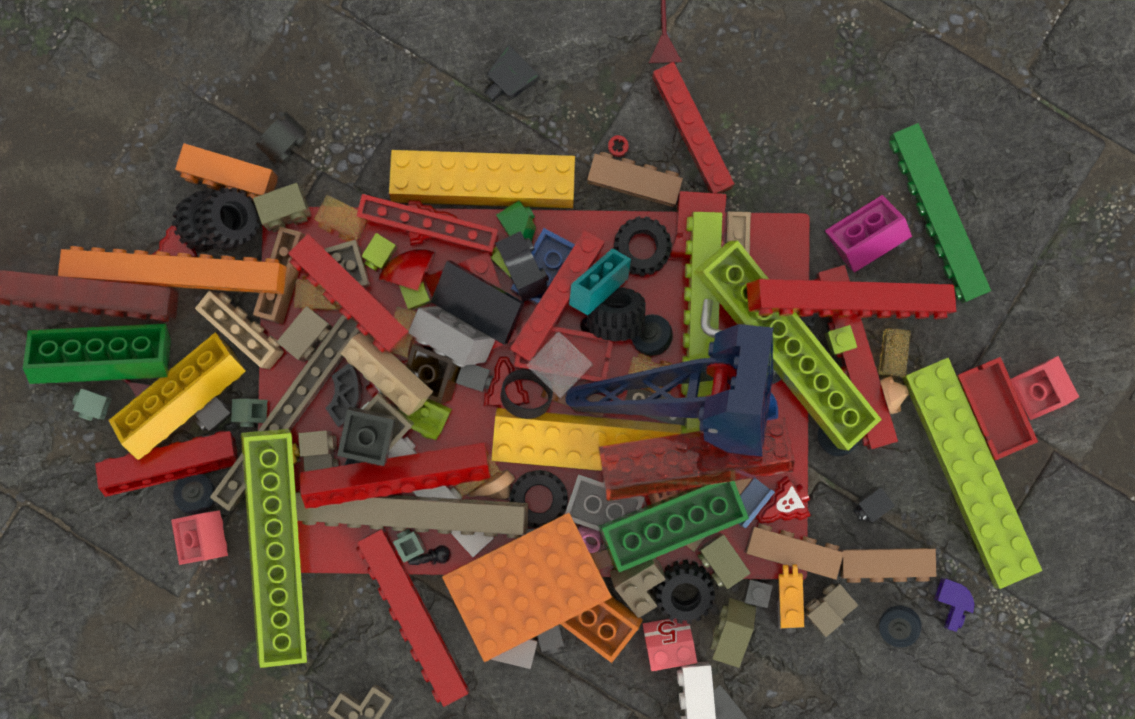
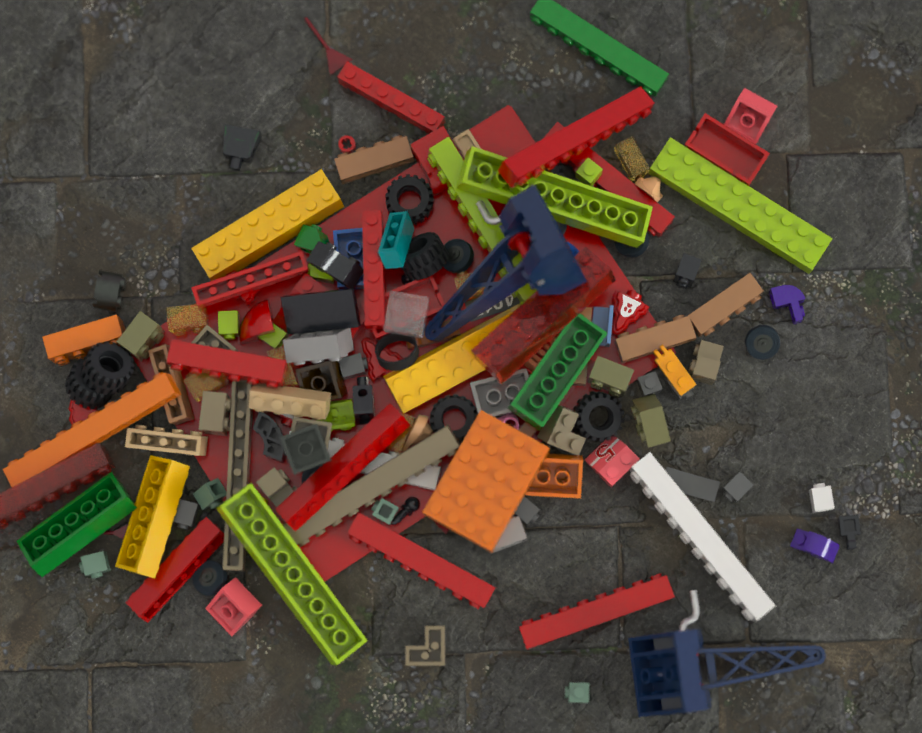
camera: 30 degrees left, 5 degrees down
dark pink slope [825,195,912,273] -> none
none -> black torso [353,377,375,425]

